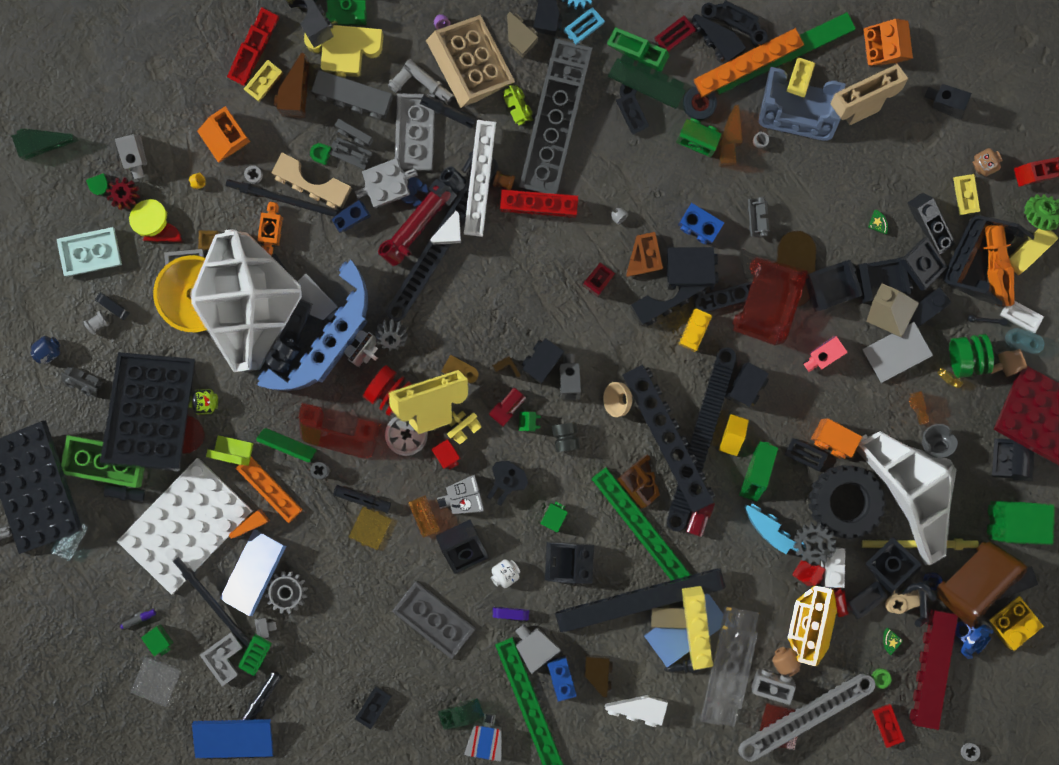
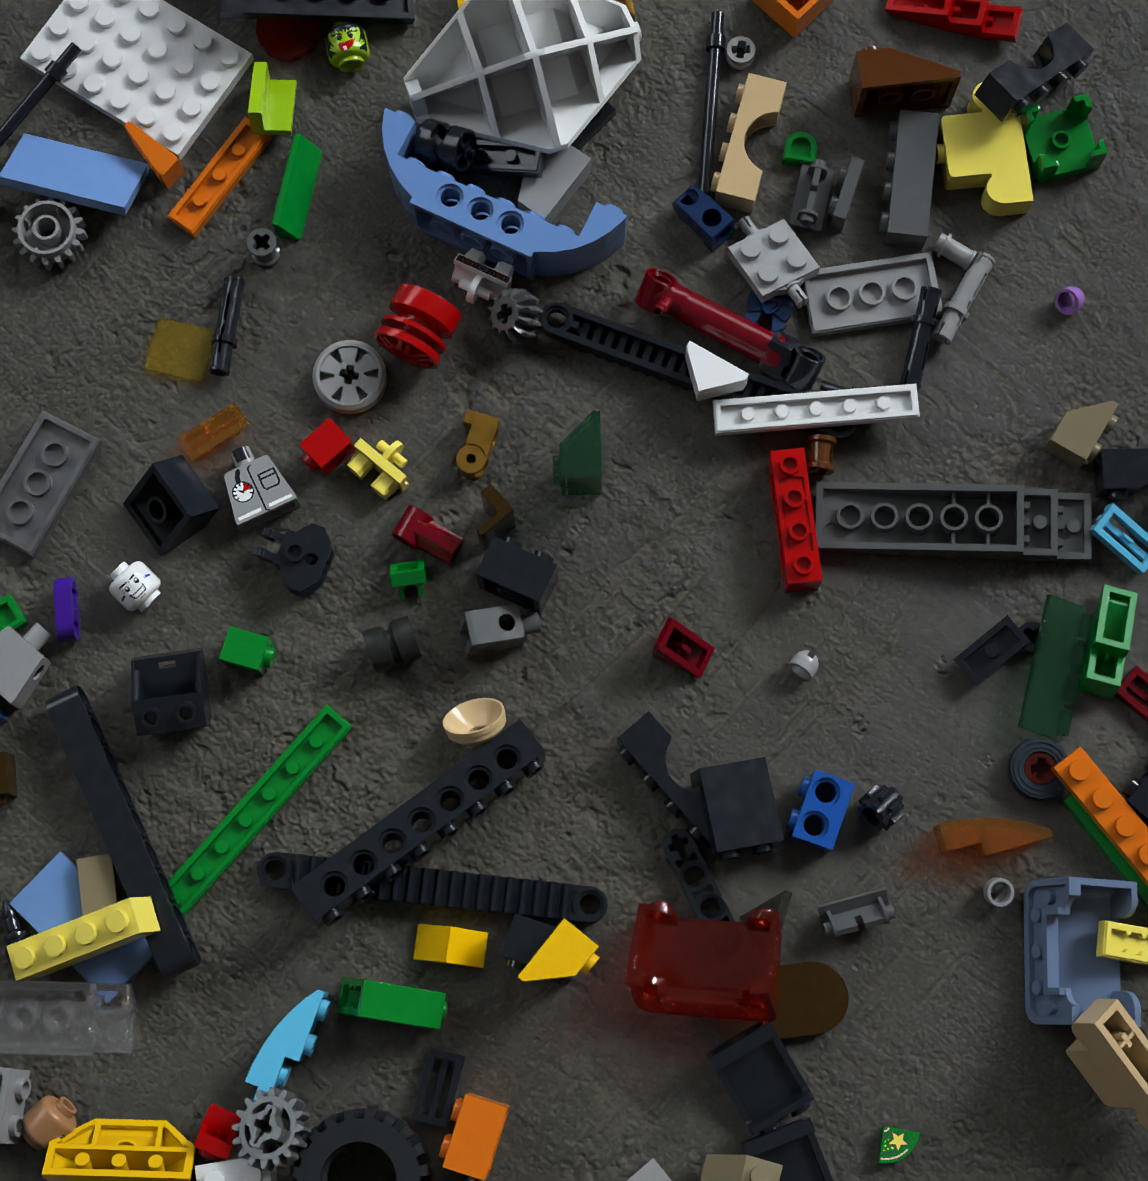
camera: 85 degrees right, 10 degrees down
light yellow plate [244,60,283,102] -> none
orange piece [257,202,283,255] -> none
clear red windscreen [299,403,382,459] -> none
light yellow brick [389,370,468,434] -> none
tan slope [426,15,515,108] -> none
lime hinge [503,85,533,126] -> none
reddish brown slope [617,454,660,509] -> none
dark orange wing [626,232,663,277] -> none
green slope [676,118,722,158] -> none
yellow brick [678,309,712,352] -> none
dark red piece [686,502,715,537] -> none
coral torso [803,336,848,372] -> none
none -> yellow slope [518,918,600,982]
none -> clear green slope [553,410,602,496]
none -> black gear [858,785,904,831]

